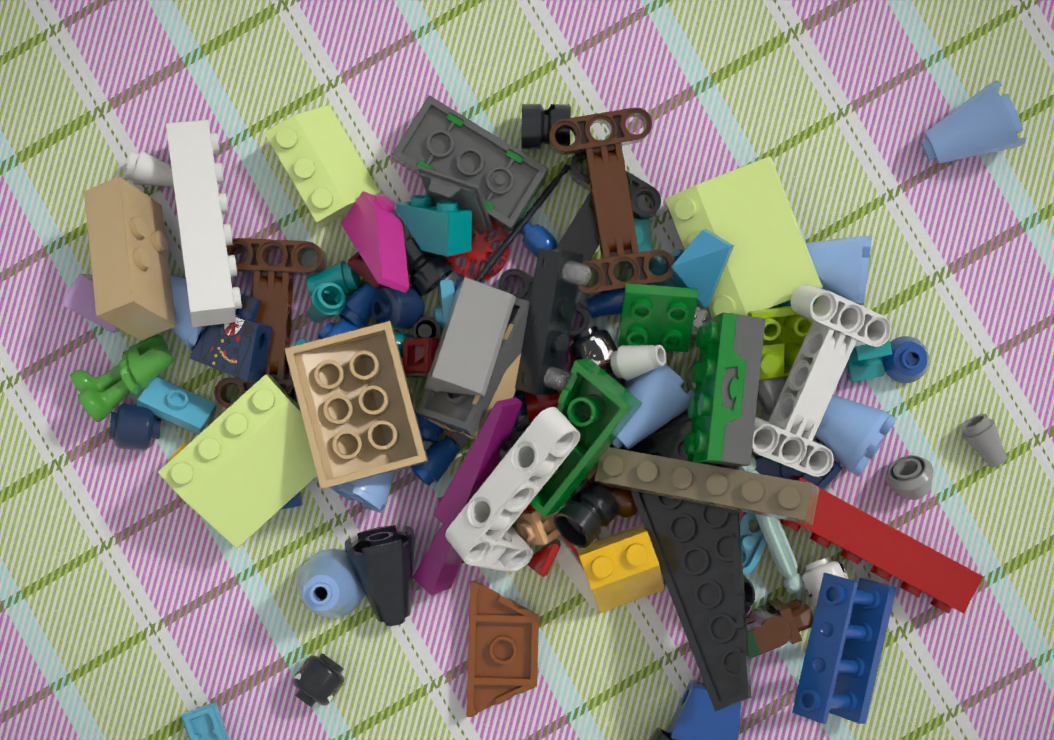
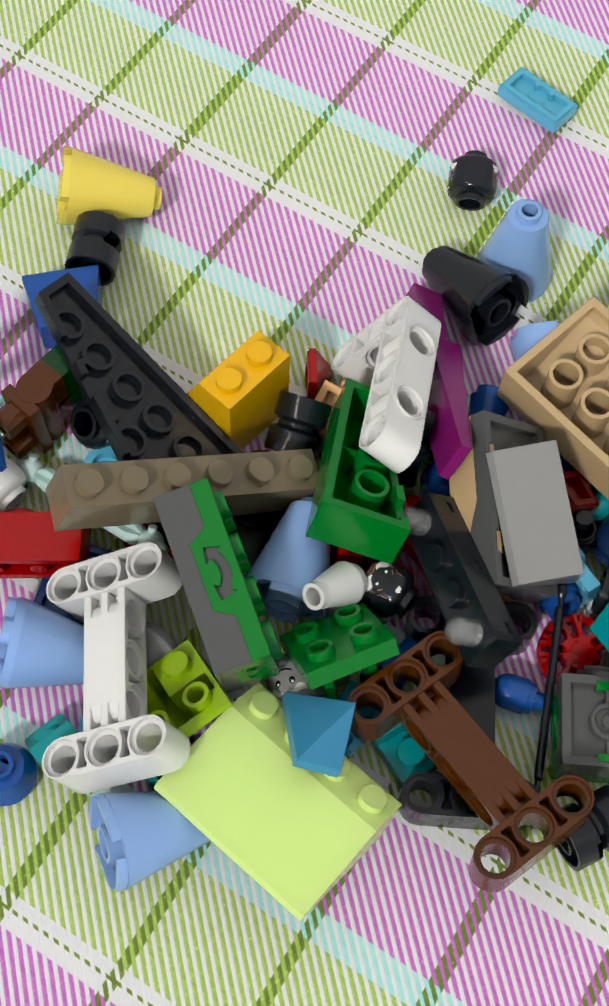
camera: 150 degrees right, 25 degrees down
dark orange wing [466,581,539,717] -> none

